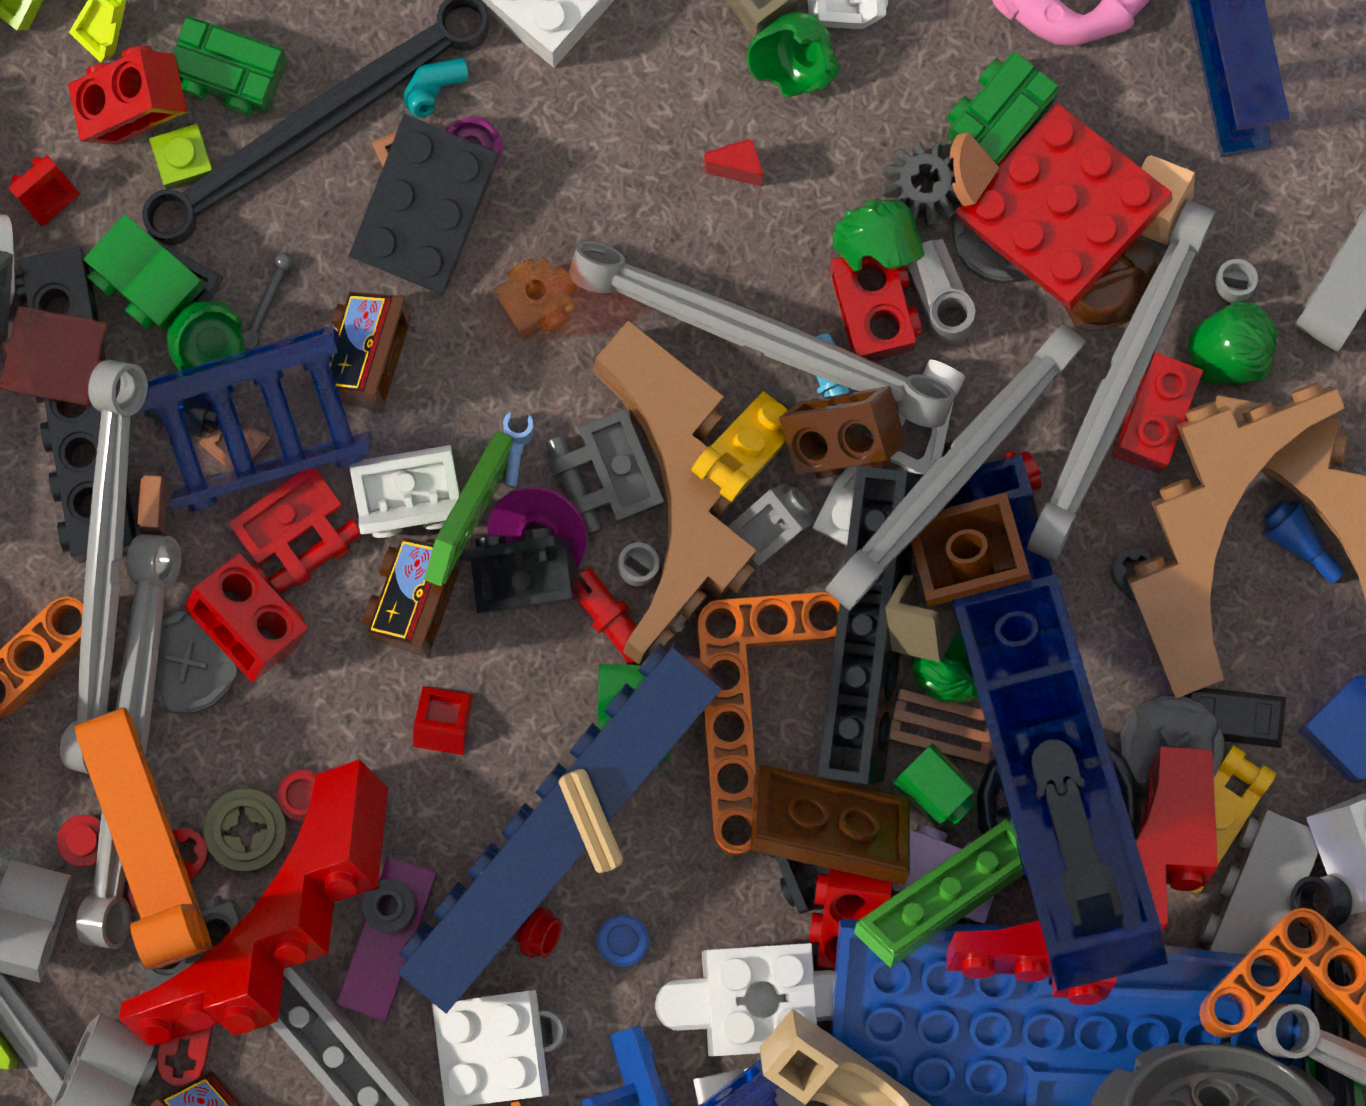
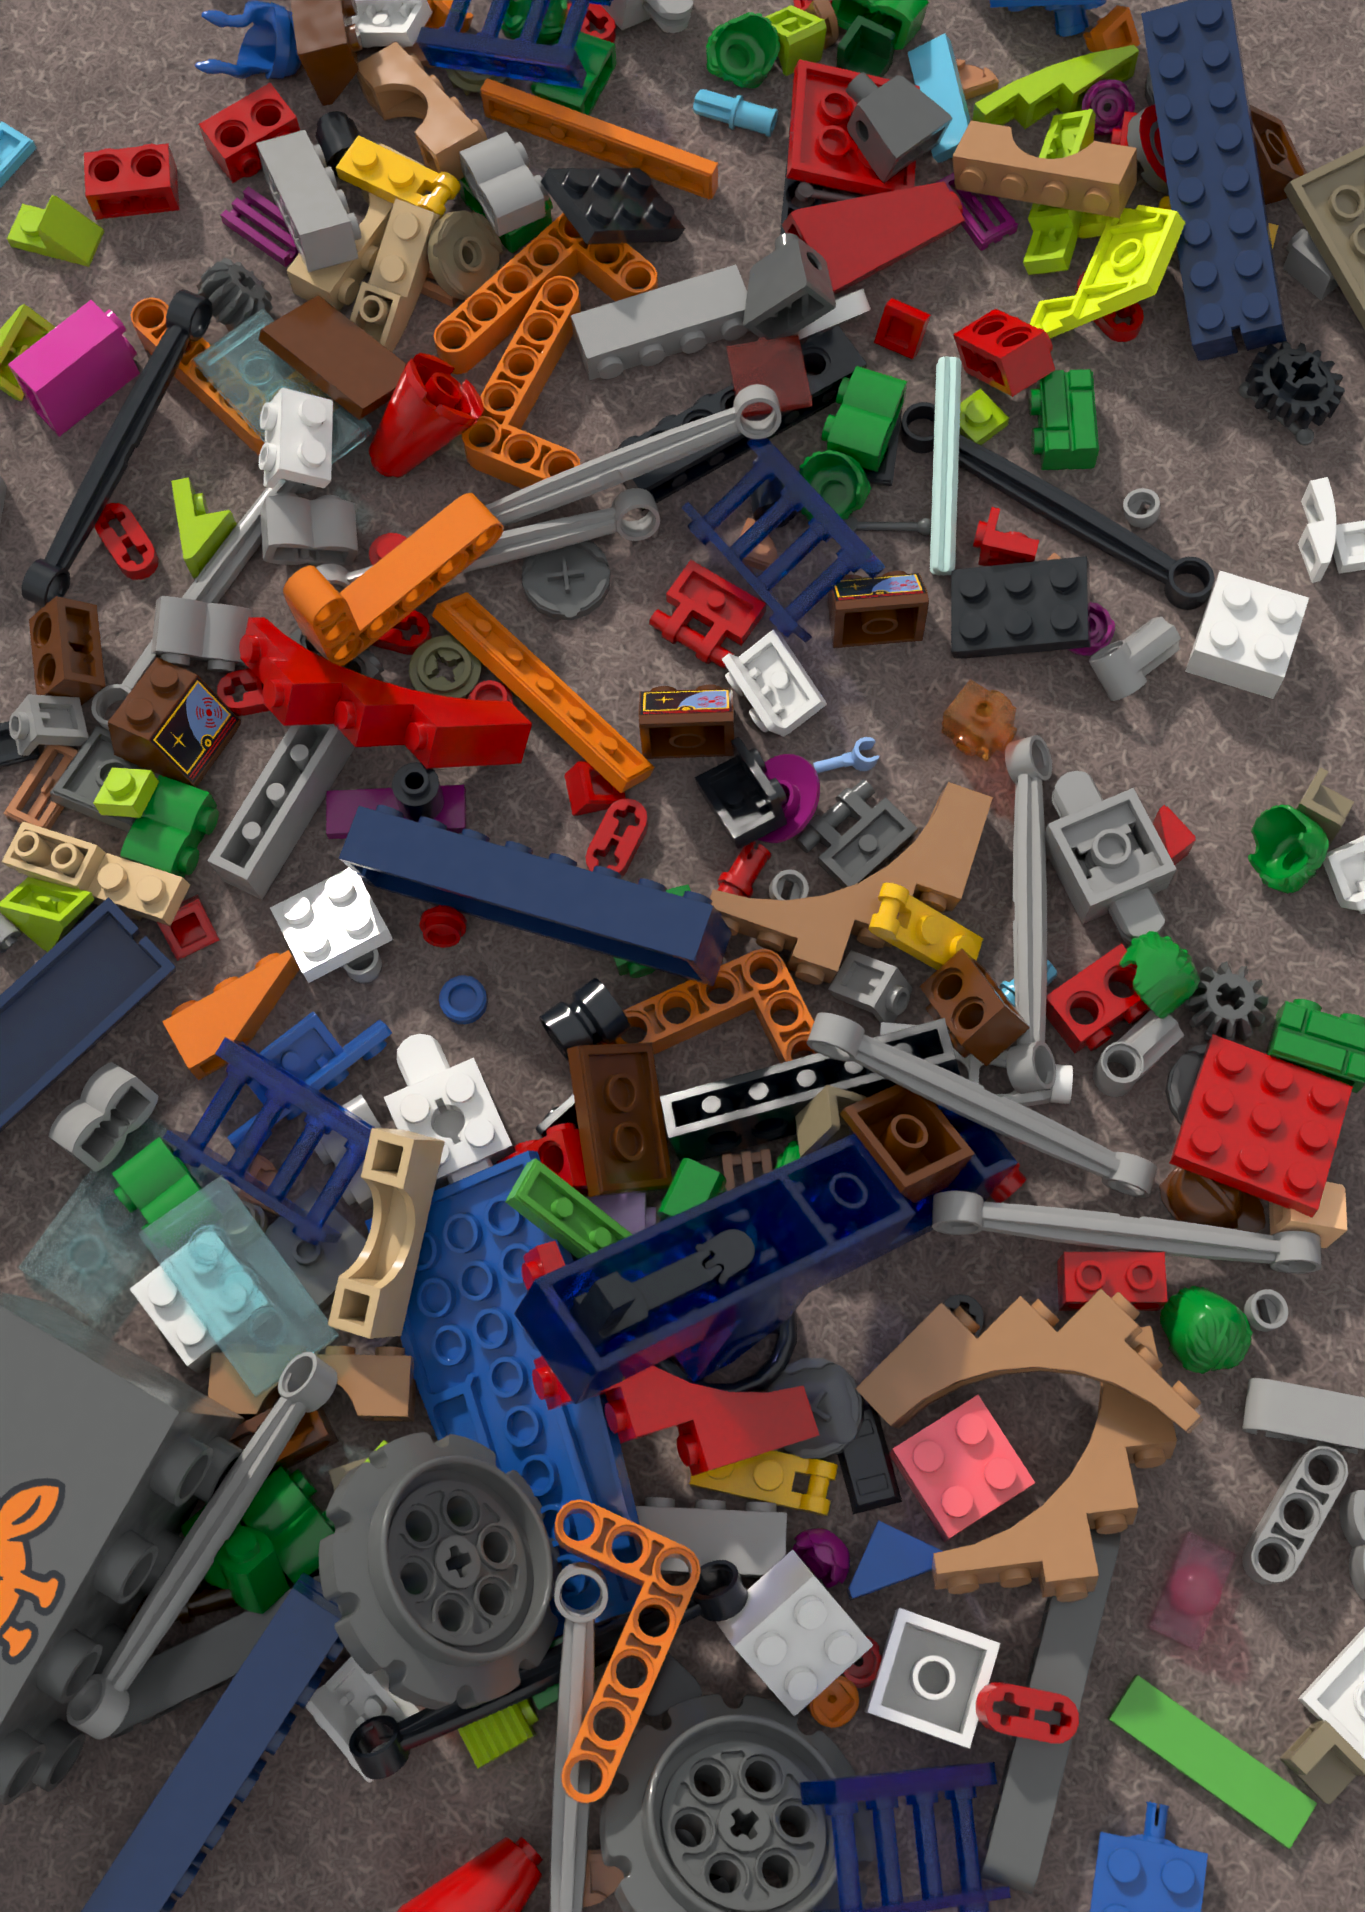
camera: 75 degrees right, 10 degrees down
nougat tile [137,475,168,534] -> none
red brick [184,553,309,683] -> none
teal arm [404,58,469,118] -> none
bright green tile [424,431,514,586] -> none
tan axle [559,769,623,873] -> none
nougat tile [950,132,999,206] -> none
blue cone [1262,499,1345,584] -> none
none -> orange tile [432,592,655,793]
none -> black wheel [539,978,631,1062]
none -> red beam [585,798,648,878]
none -> magenta plate [792,1528,850,1588]
none -> coral brick [889,1395,1035,1542]
none -> light aqua axle [930,356,962,576]
none -> red bracket [973,507,1039,566]
none -> light grey brick [1045,771,1177,945]
none -> light grey piece [1089,616,1181,701]
none -> light grey hinge [1123,488,1160,529]

